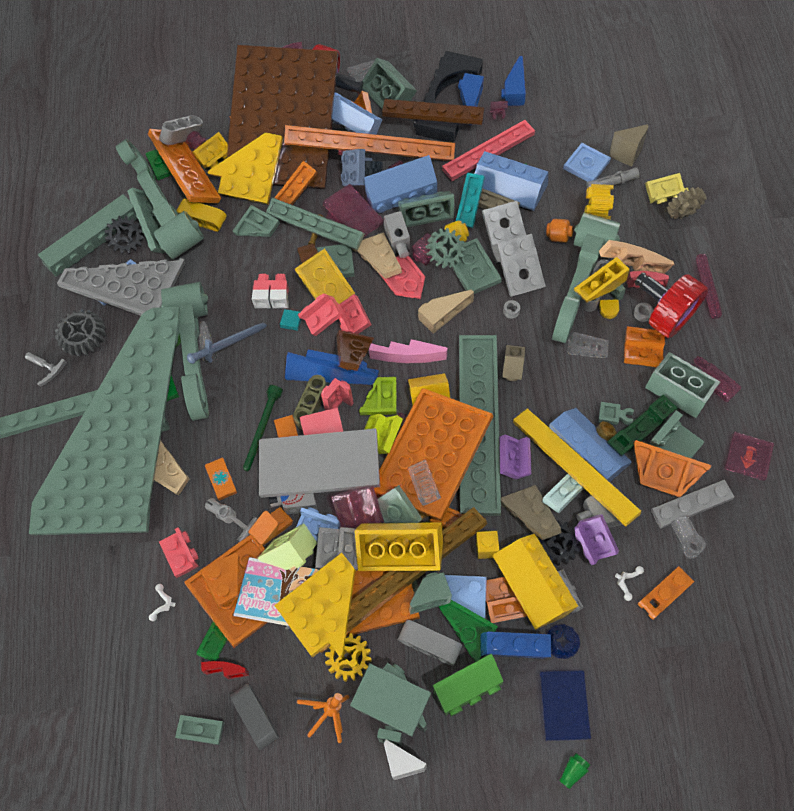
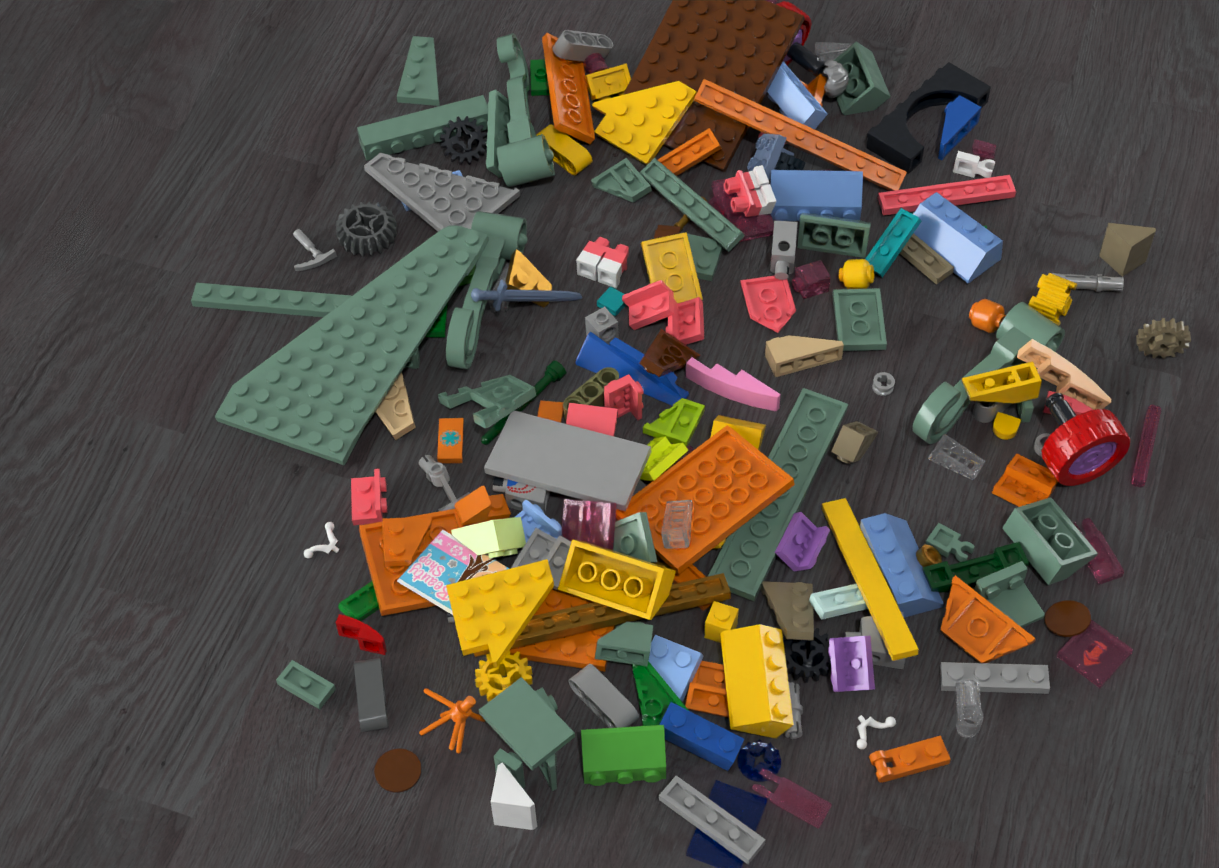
camera: 20 degrees right, 10 degrees down
tan wing [352,232,402,279] -> none
reddish brown plate [382,99,484,125] -> none
sand green gear [426,228,466,268] -> none
light grey bracket [482,201,546,297] -> none
blue slope [501,56,526,106] -> none
light blue tile [563,143,611,182] -> none
light yellow bracket [645,173,689,204] -> none
none -> reddish brown piece [374,748,421,793]
none -> sand green wing [397,36,440,106]
none -> sand green wing [438,375,536,429]
none -> wing [506,249,552,308]
none -> light grey brick [585,307,619,344]
none -> light grey plate [659,776,766,865]
none -> coral hips [724,165,777,217]
none -> clear pink hinge [752,768,832,829]
none -> light grey hair [823,59,849,98]
none -> white plate [953,151,995,178]
none -> reddish brown piece [1045,600,1091,637]

